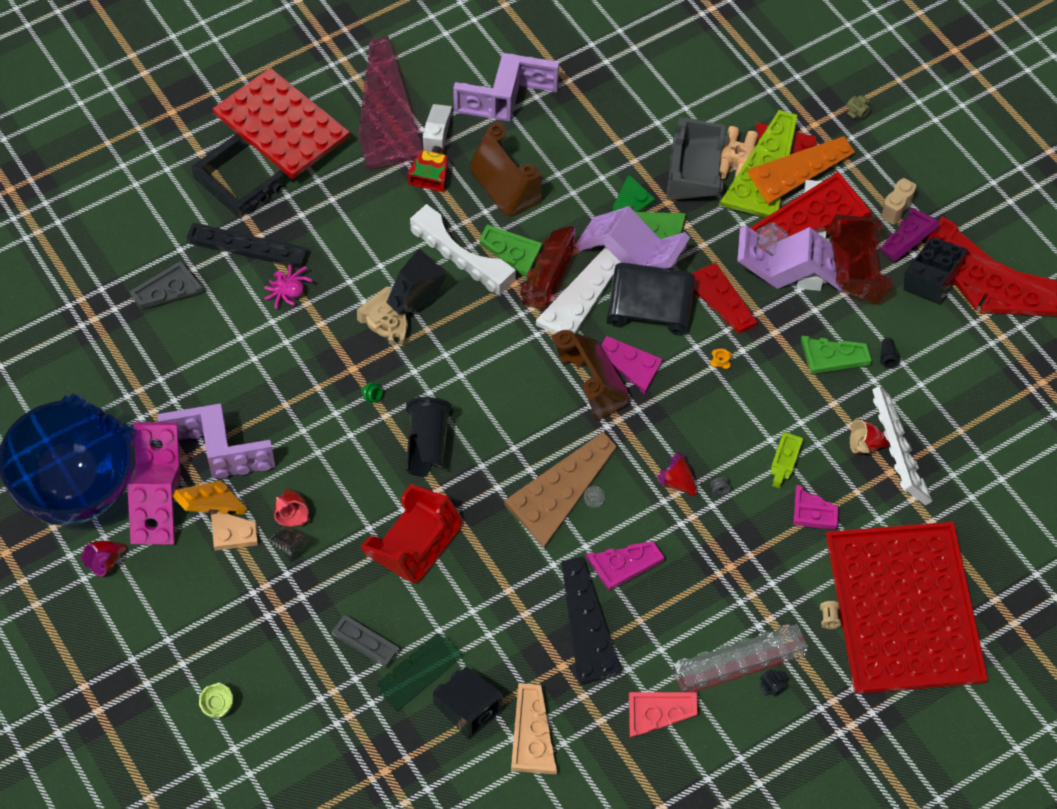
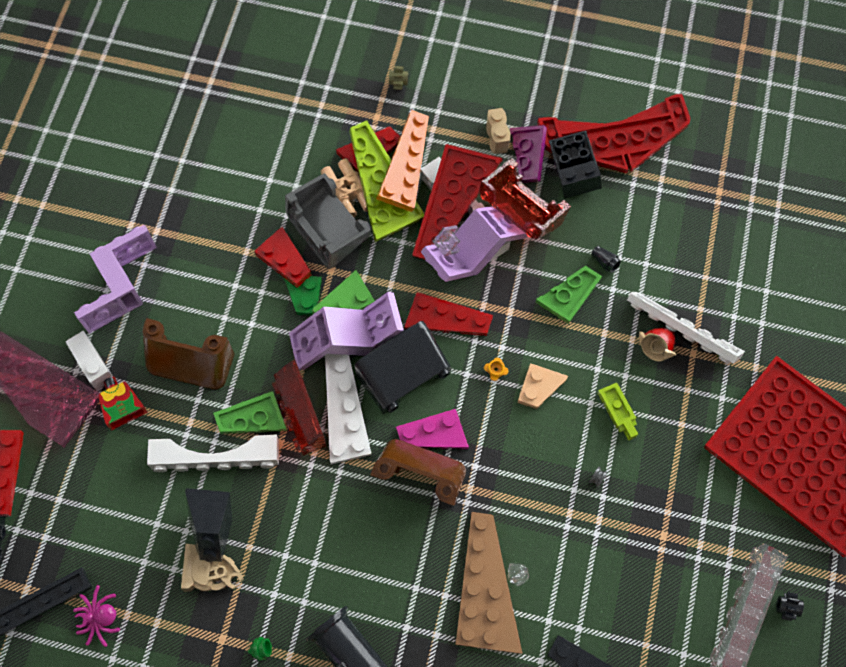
camera: 45 degrees left, 10 degrees up
dark pink wing [586,541,664,591] -> none
red hat [657,453,697,496] -> none
dark pink wing [793,485,838,530] -> none
tan bush [820,601,841,629] -> none
none -> red wing [254,227,311,288]
none -> light nougat wing [517,363,568,409]

